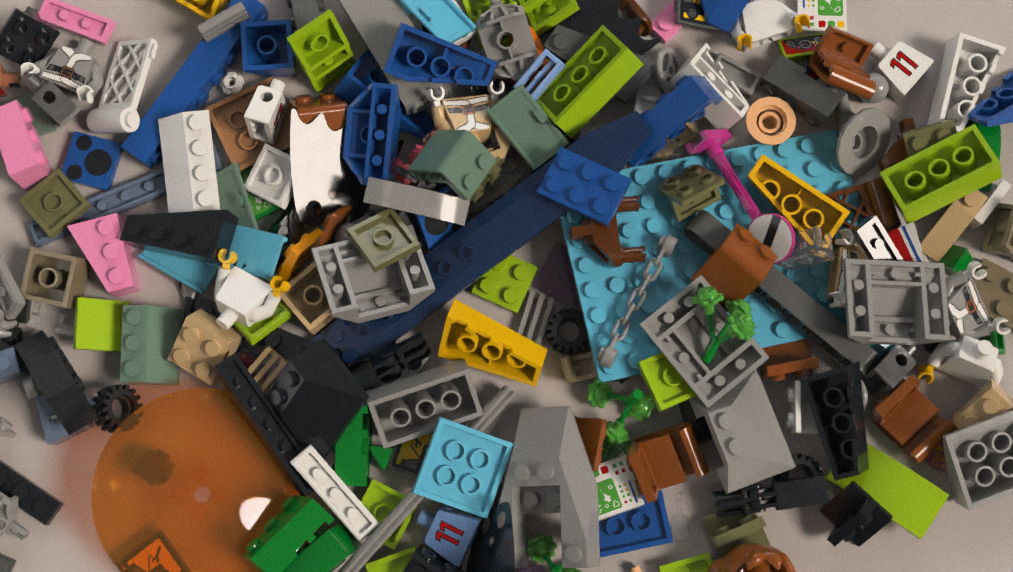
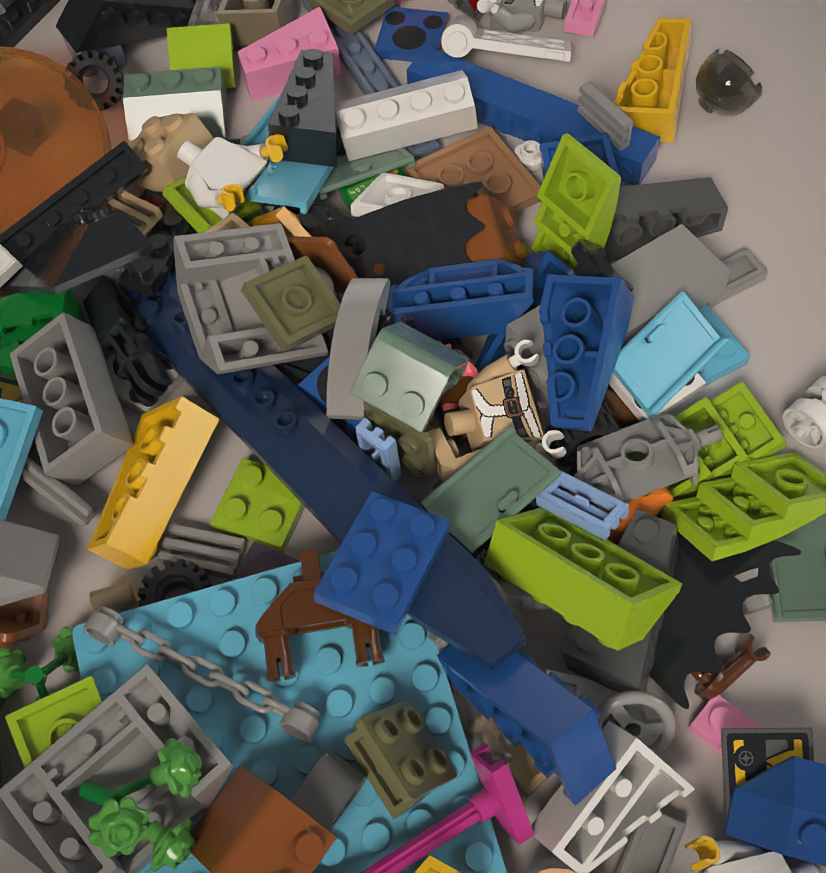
camera: 90 degrees right, 20 degrees down
white torso [244,79,287,145] -> none
none -> light blue tile [355,418,402,483]
none -> black piece [571,239,634,292]

